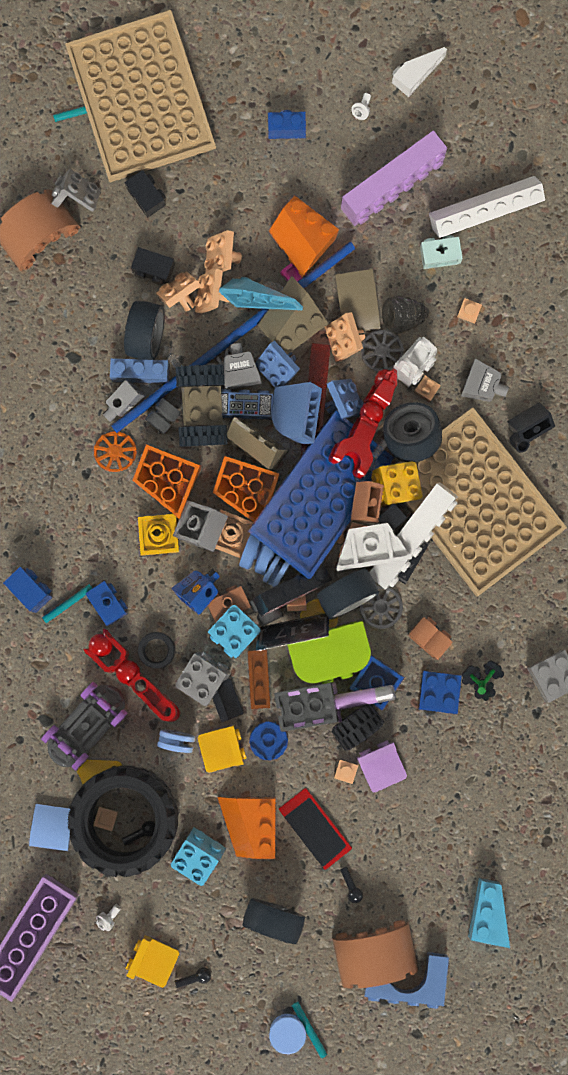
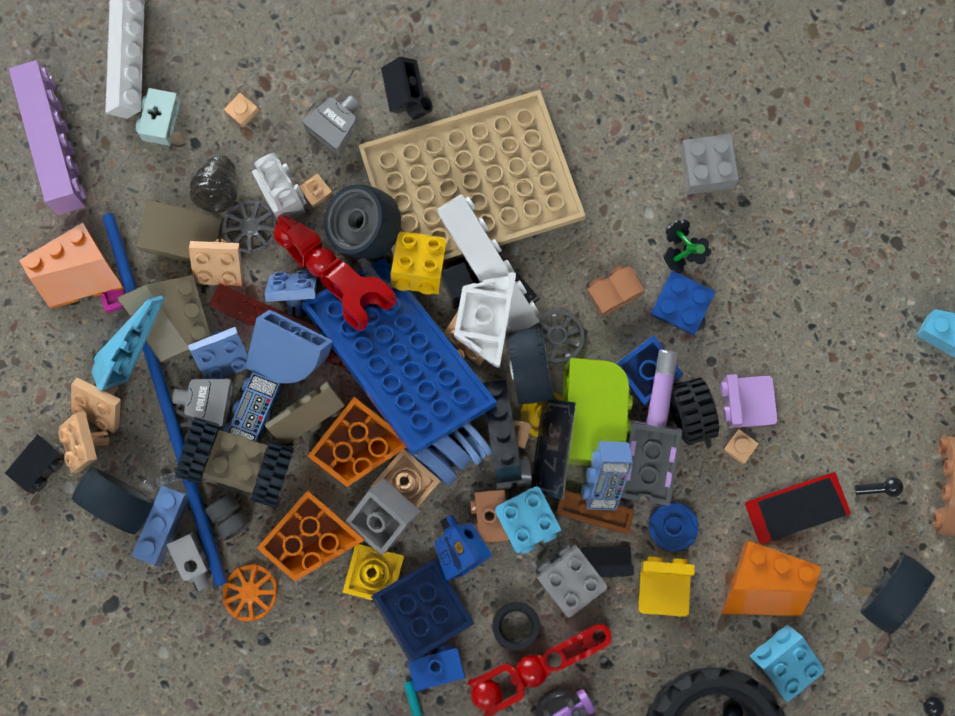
camera: 70 degrees left, 5 degrees down
light blue head [157,730,195,753] -> none
light nougat plate [204,230,242,273] -> none
nougat brick [351,481,384,524] -> none
none -> dark blue plate [371,559,475,663]
none -> medium blue brick [581,441,633,510]

